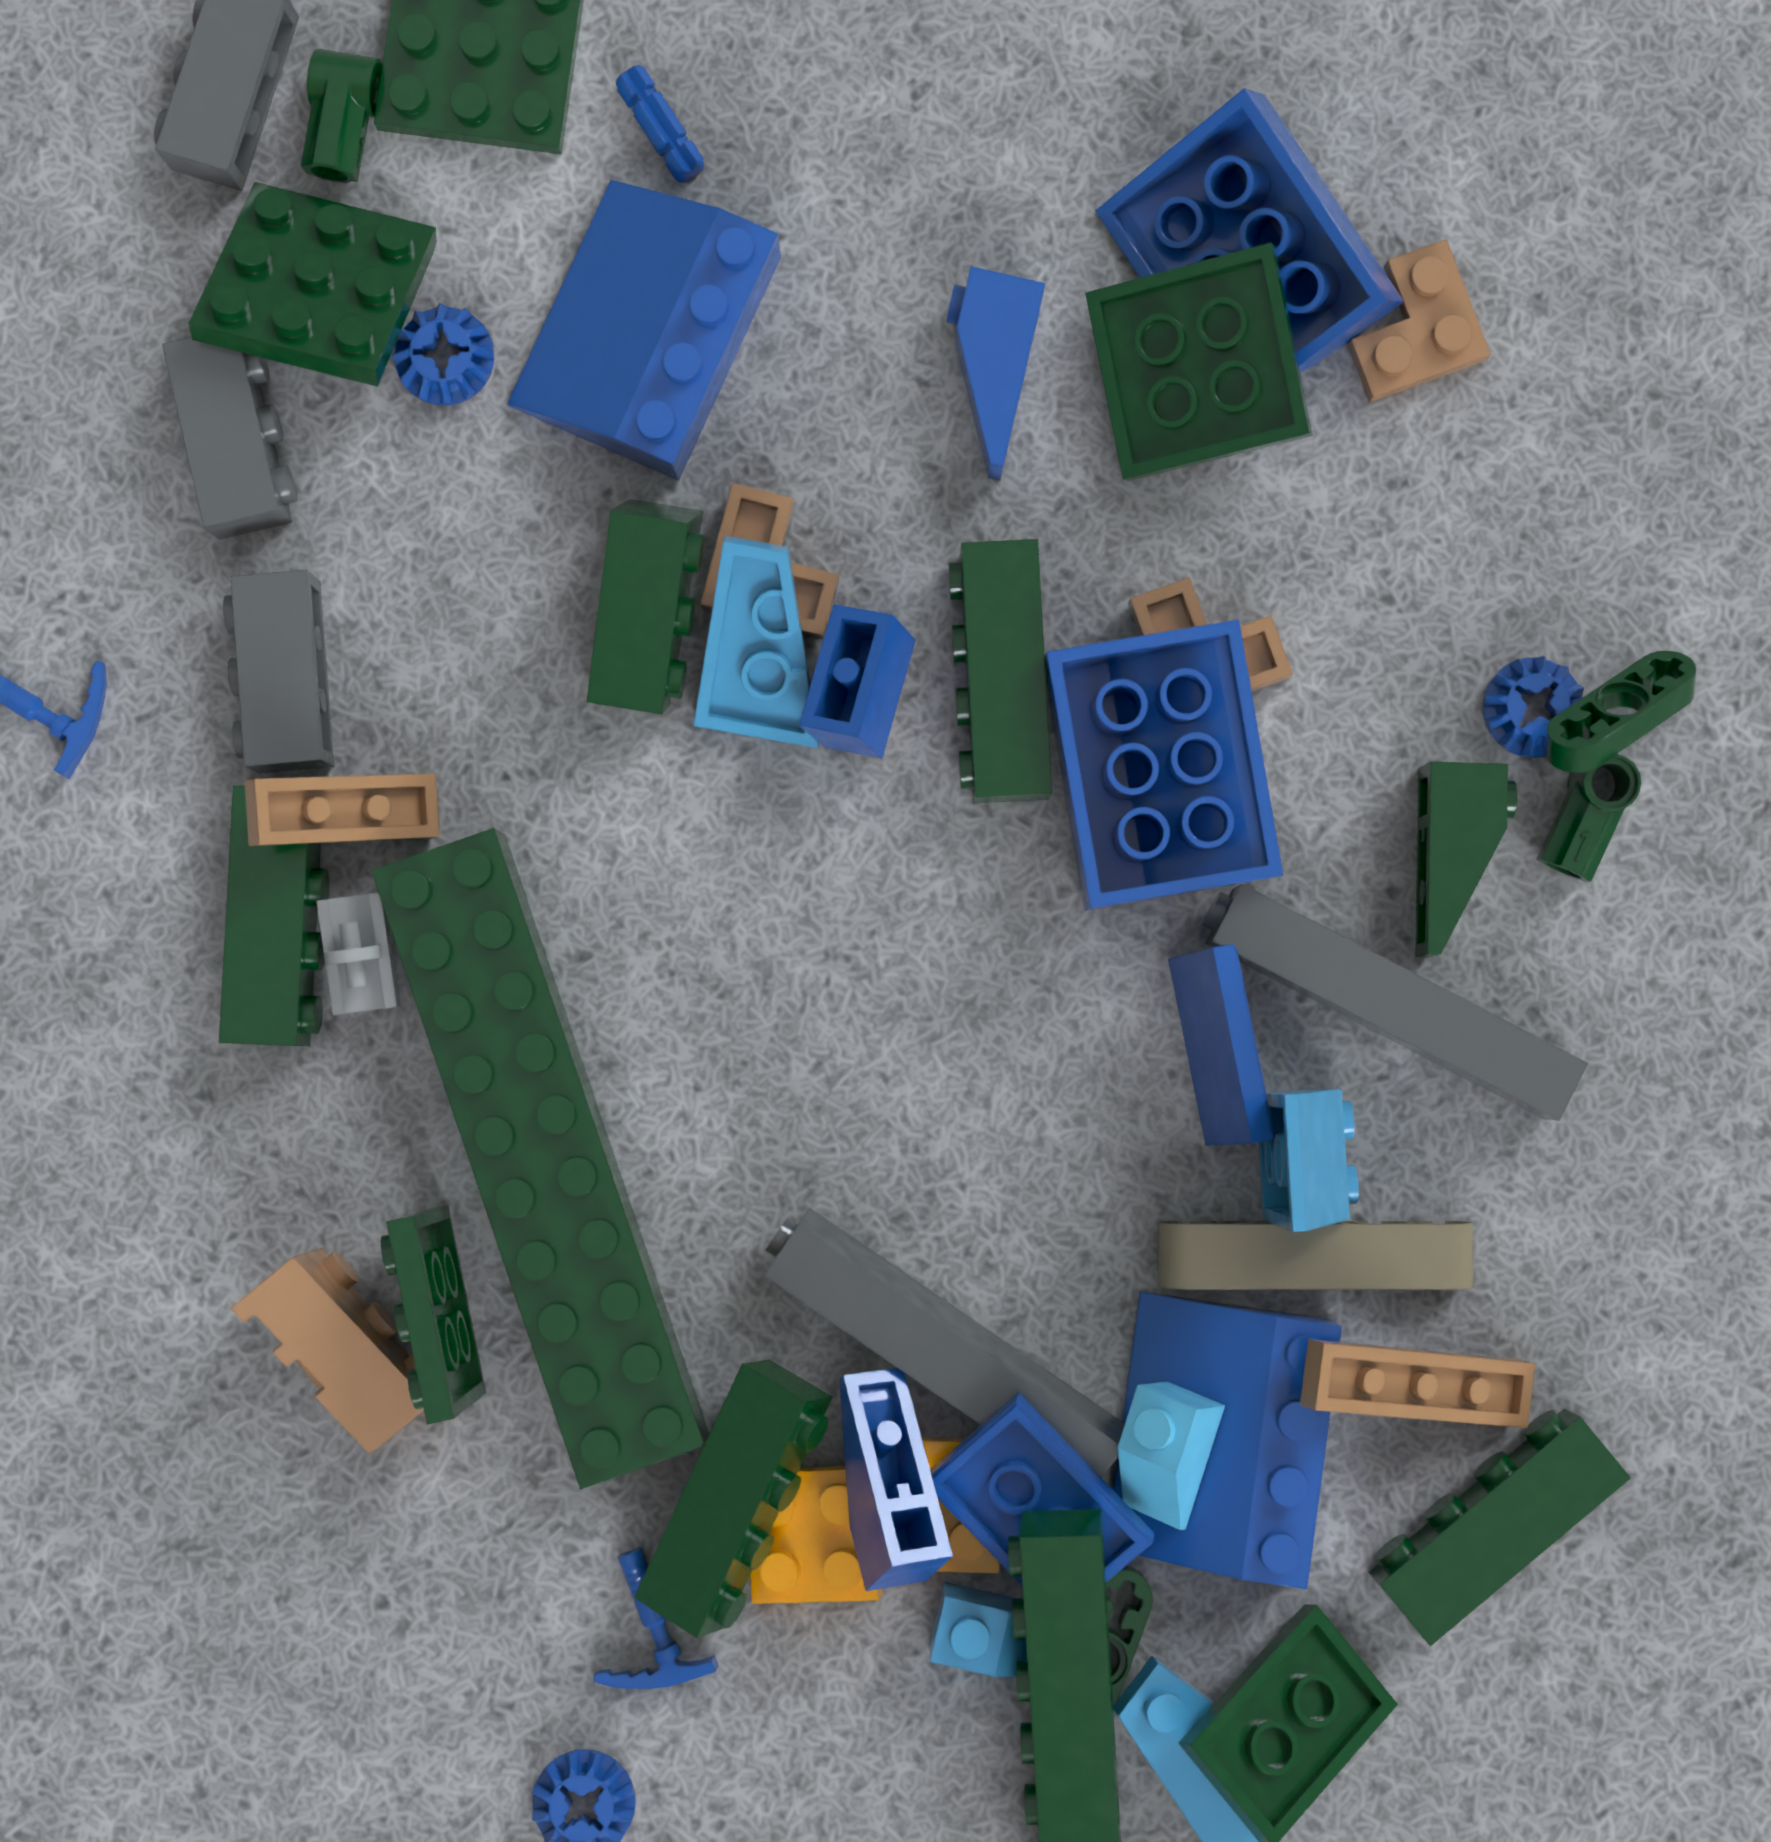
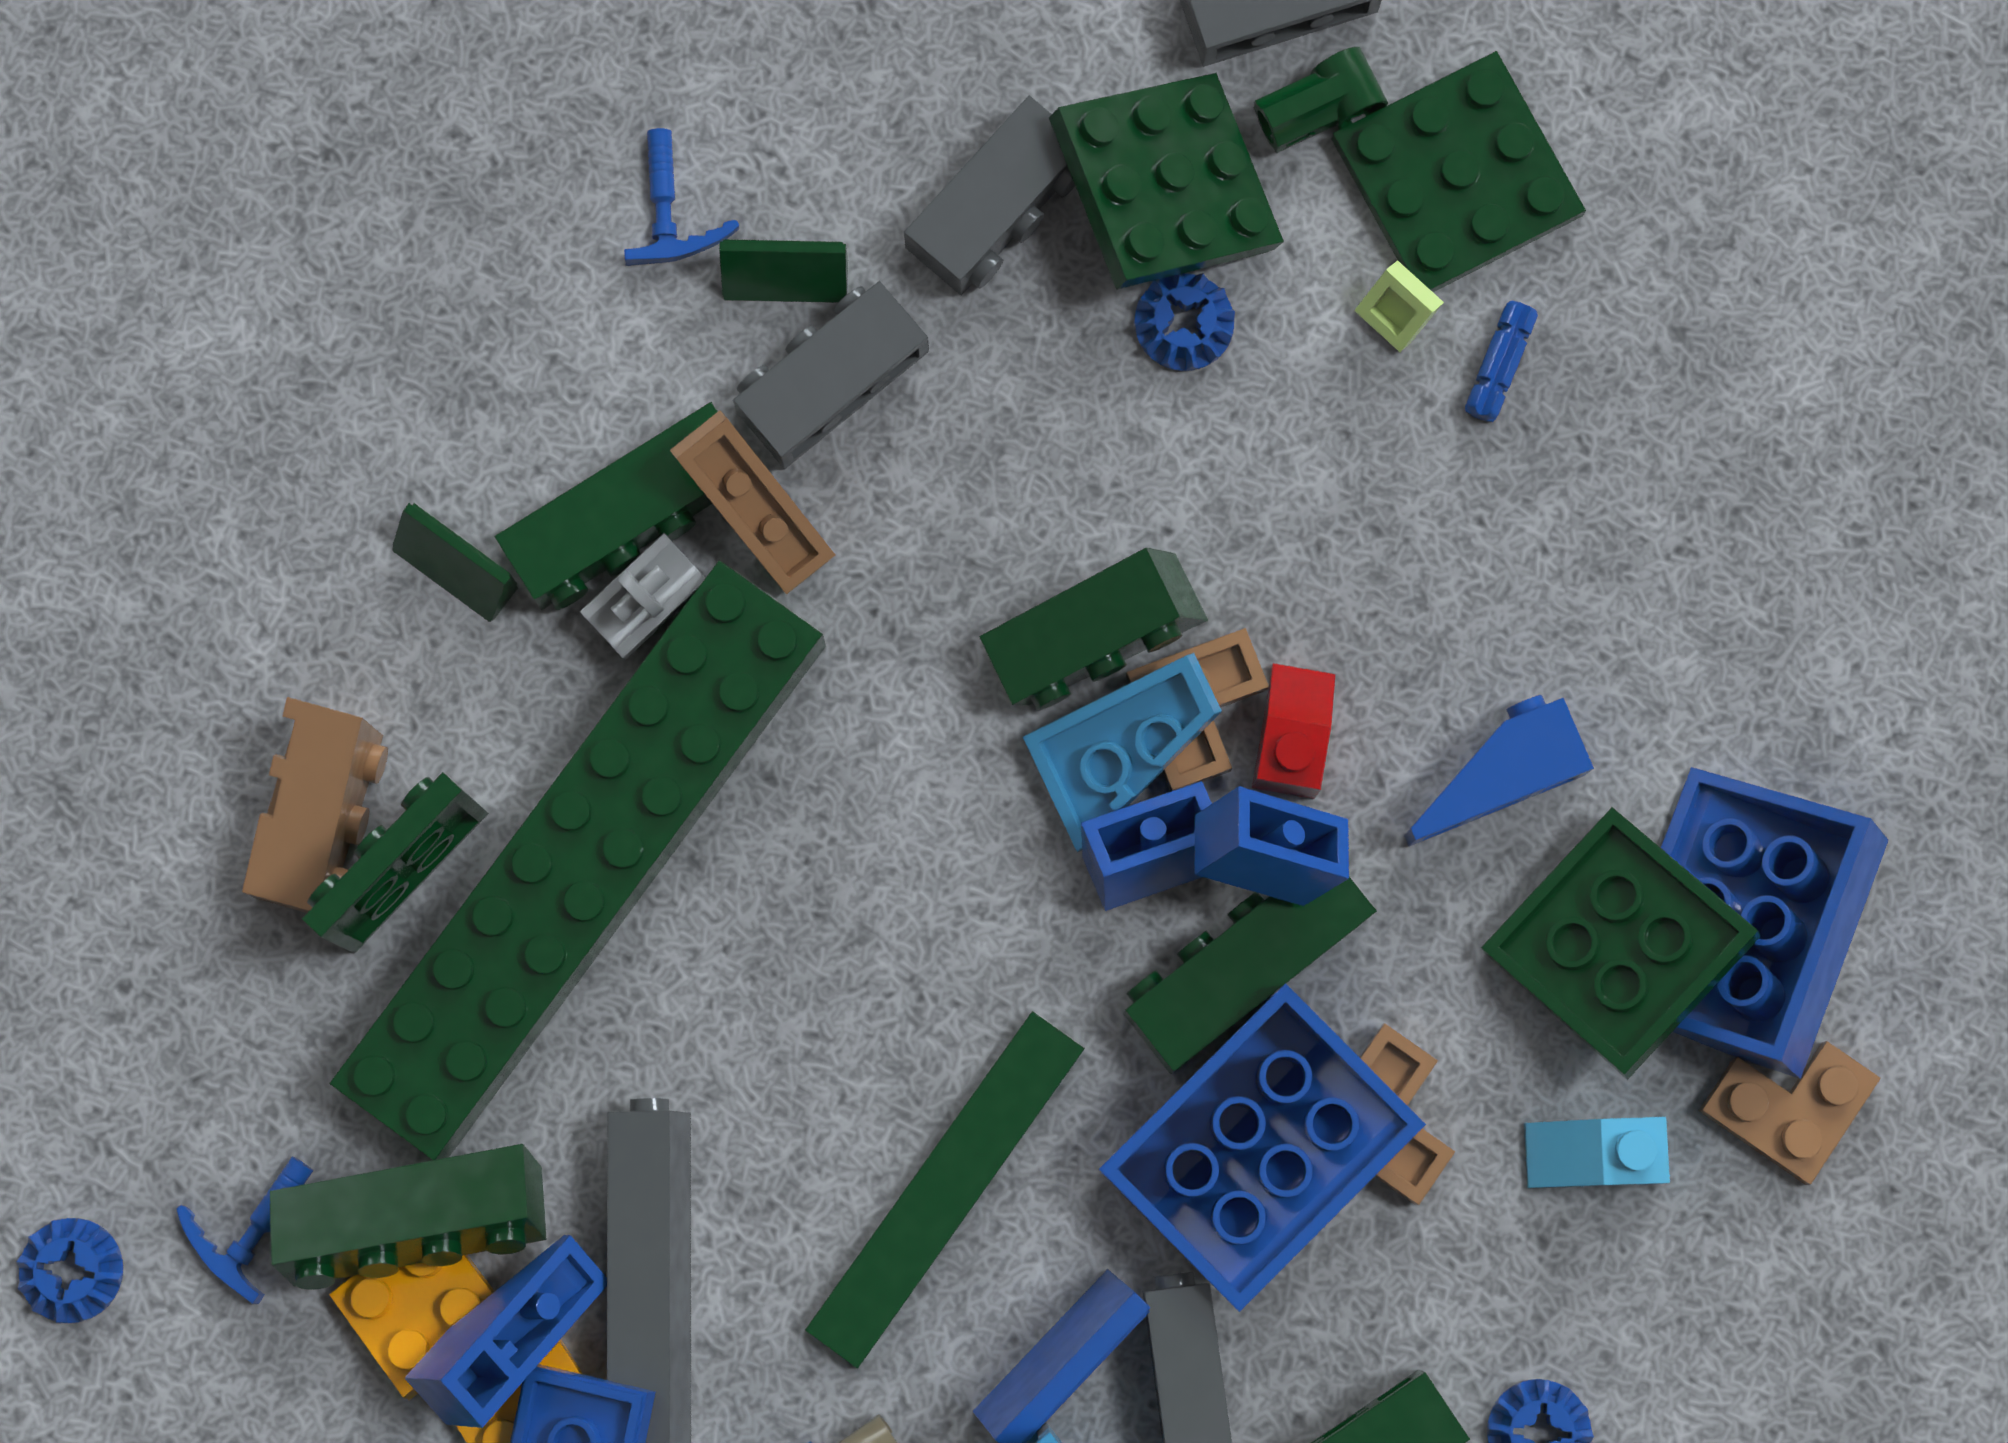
camera: 50 degrees right, 5 degrees down
blue slope [507,180,781,481] -> none
none -> dark green slope [393,503,518,622]
none -> dark green slope [719,239,848,303]
none -> dark green tile [805,1011,1085,1369]
none -> blue brick [1194,786,1349,906]
none -> red slope [1252,663,1336,799]
none -> yellowish green plate [1354,260,1444,352]
none -> medium azure slope [1524,1117,1670,1188]

